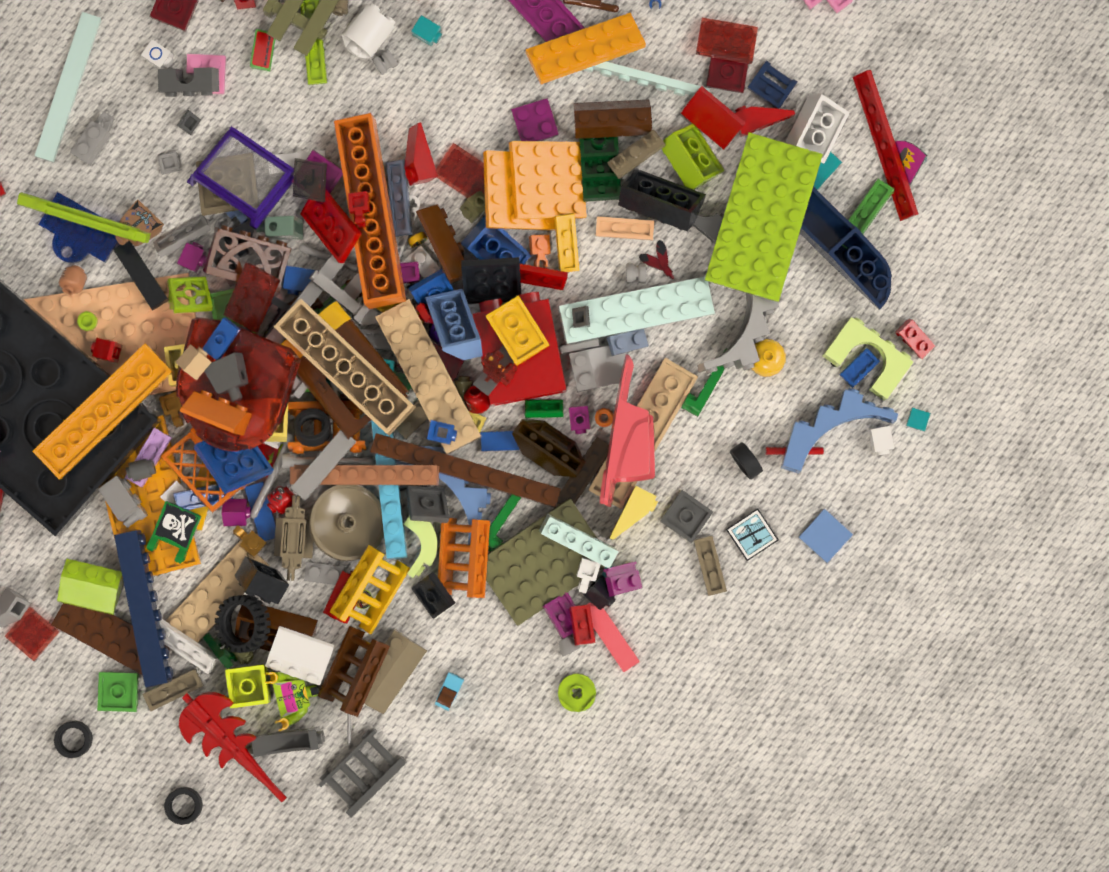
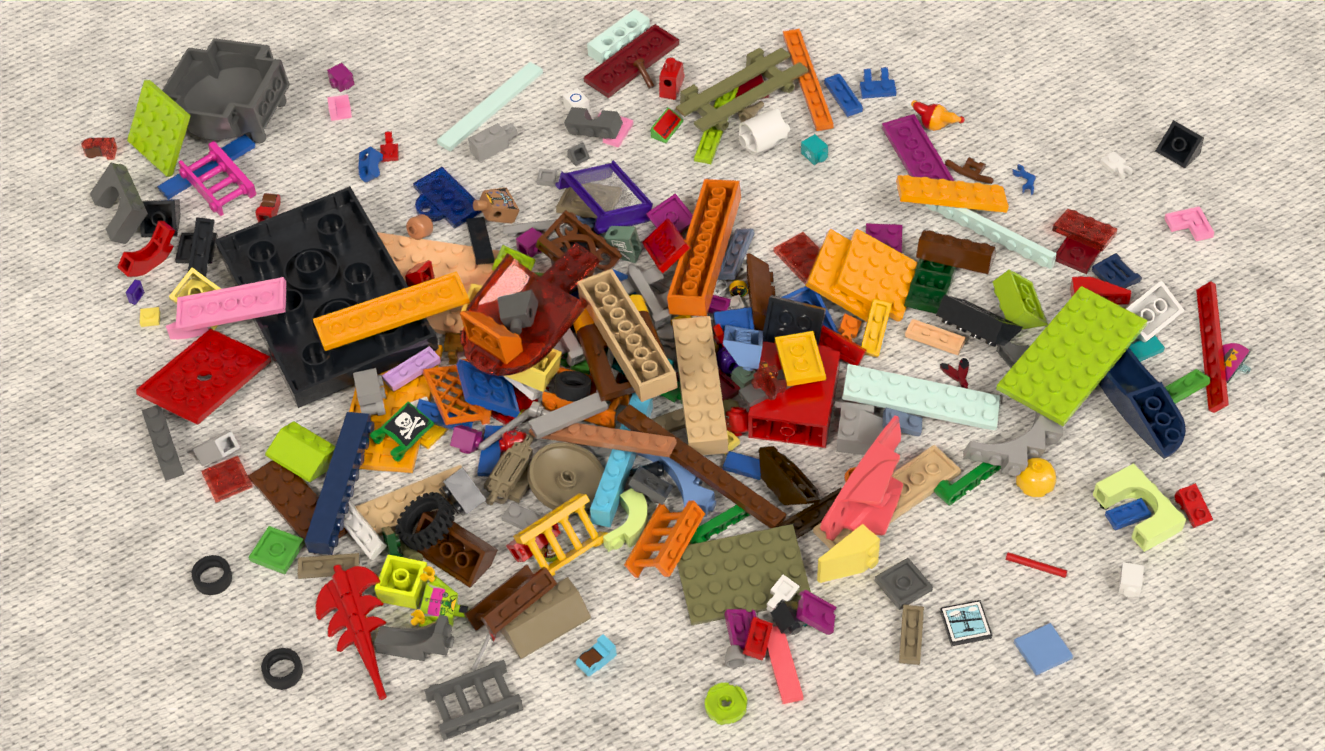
camera: 25 degrees right, 35 degrees down
lime piece [17,192,151,243] -> none
lime tile [77,311,98,331] -> none
dark grey brick [126,458,156,482] -> none
tan brick [176,344,211,380] -> none
blue plate [203,318,241,361] -> none
pearl gold plate [233,525,267,558] -> none
white slope [265,626,334,685] -> none
clear smoke piece [293,158,327,202] -> none
red plate [348,191,370,228] -> none
light grey wheel [372,49,398,75] -> none
red slope [404,122,438,186] -> none
black tile [411,572,456,619] -> none
blue window [427,420,457,445] -> none
olive bracket [460,191,485,223] -> none
green plate [525,399,563,418] -> none
light aqua brick [539,514,618,569] -> none
magenta brick [569,406,590,435] -> none
dark grey slope [572,306,590,328] -> none
dark tan plate [607,130,666,179] -> none
light grey wheel [626,263,646,283] -> none
red tile [681,86,745,150] -> none
black tyre [730,442,763,480] -> none
medium blue arch [780,388,898,474] -> none
teal tile [906,407,931,432] -> none

